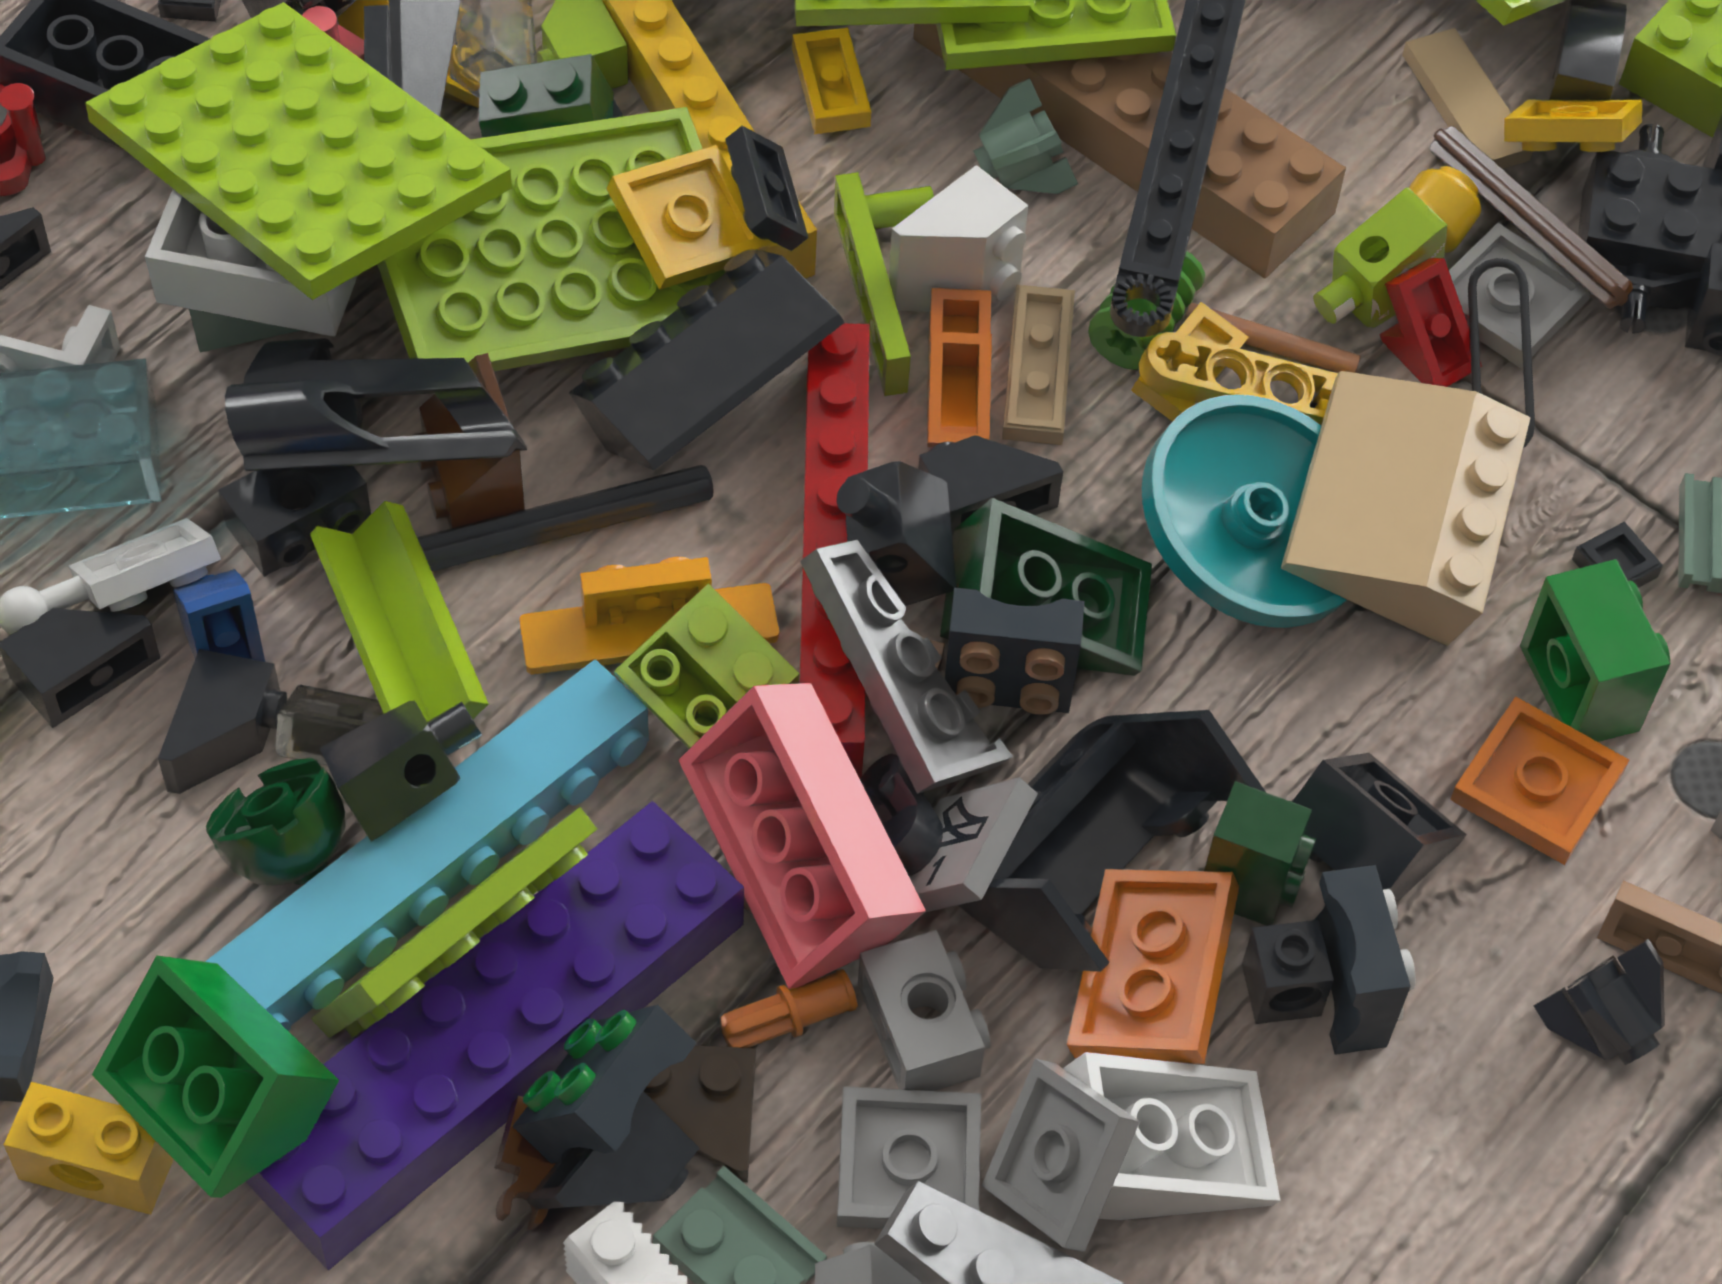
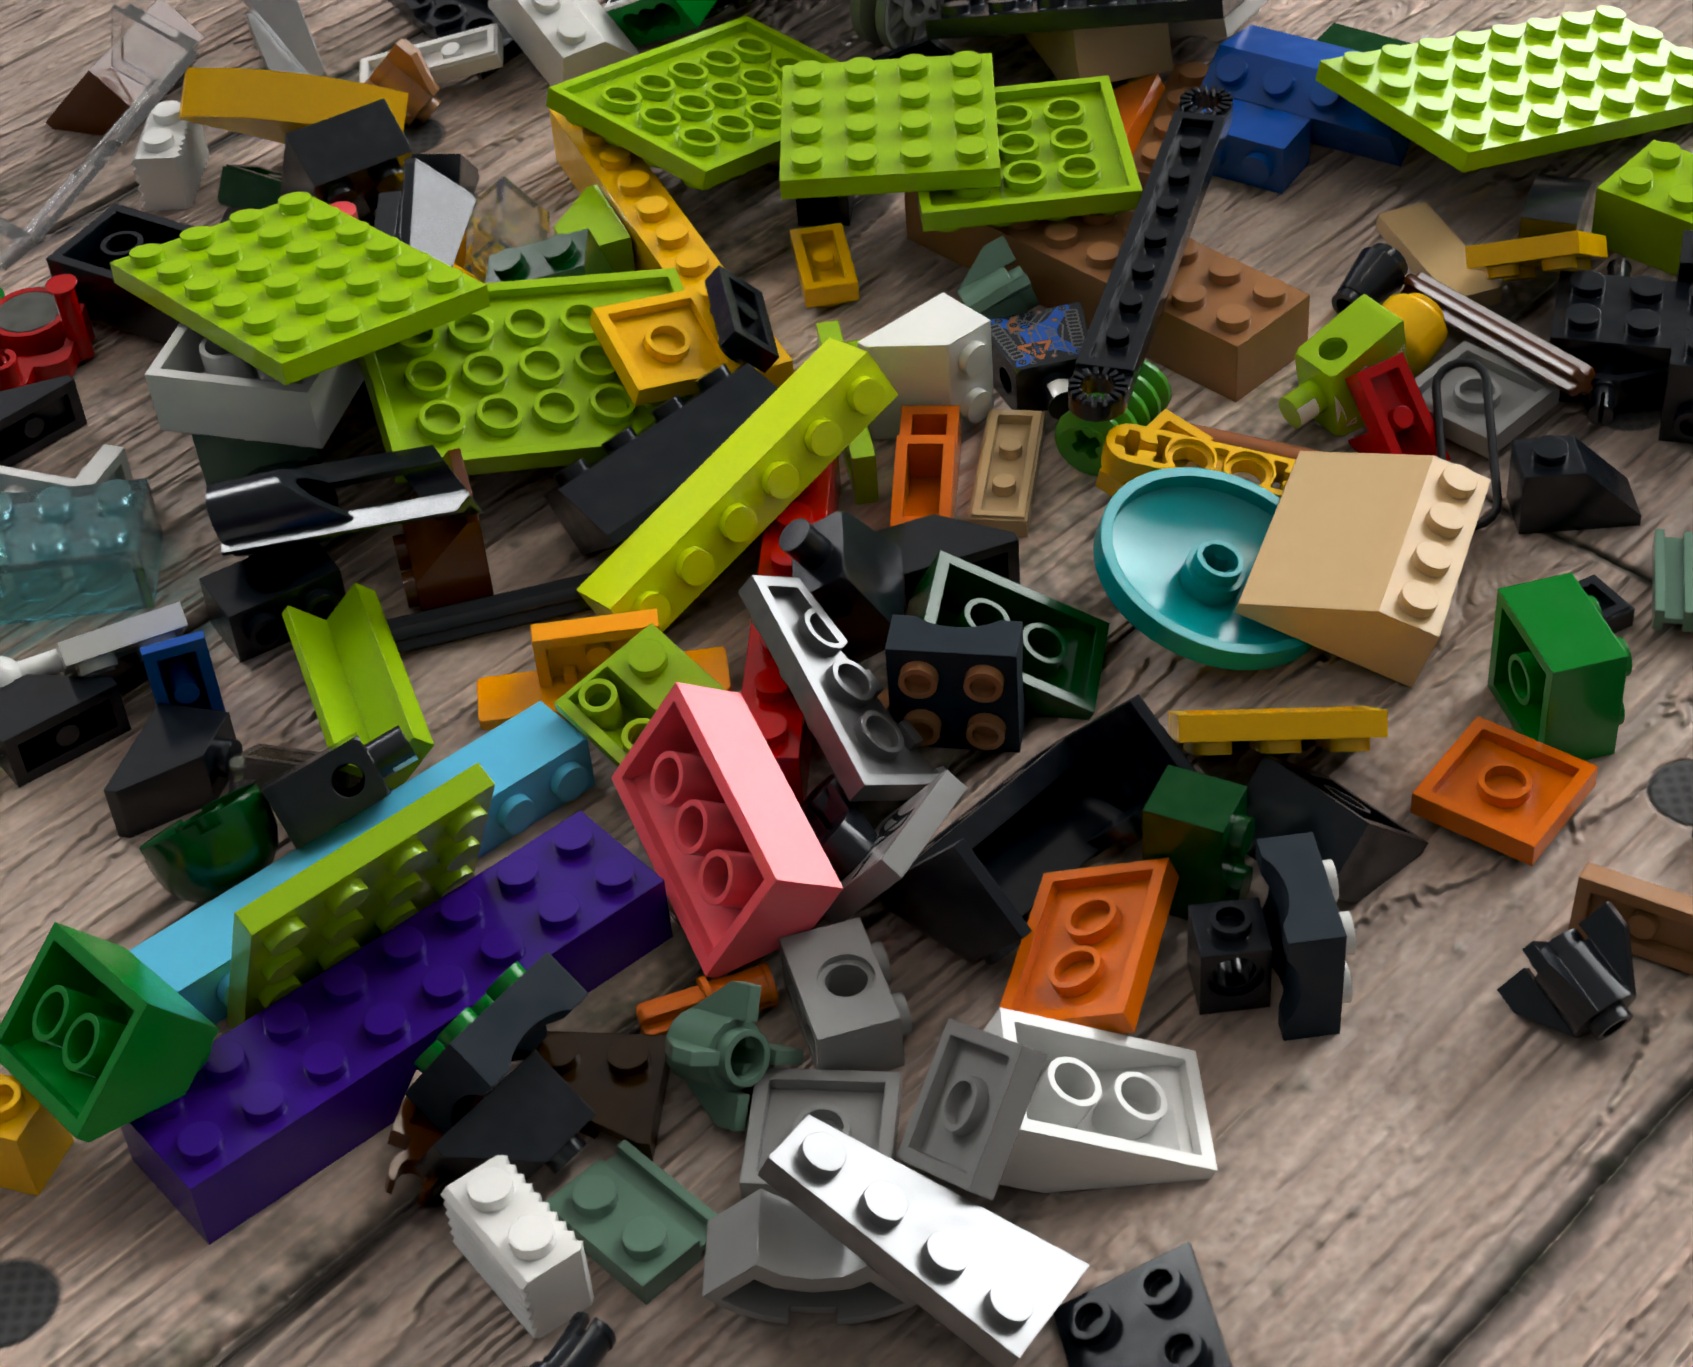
camera: 10 degrees right, 15 degrees down
none -> neon yellow brick [576,337,898,632]
none -> sand green brick [664,981,804,1131]
none -> black torso [991,302,1088,420]
none -> yellow plate [1168,706,1388,755]
none -> black cone [1332,243,1408,314]
none -> black slope [1506,435,1641,534]

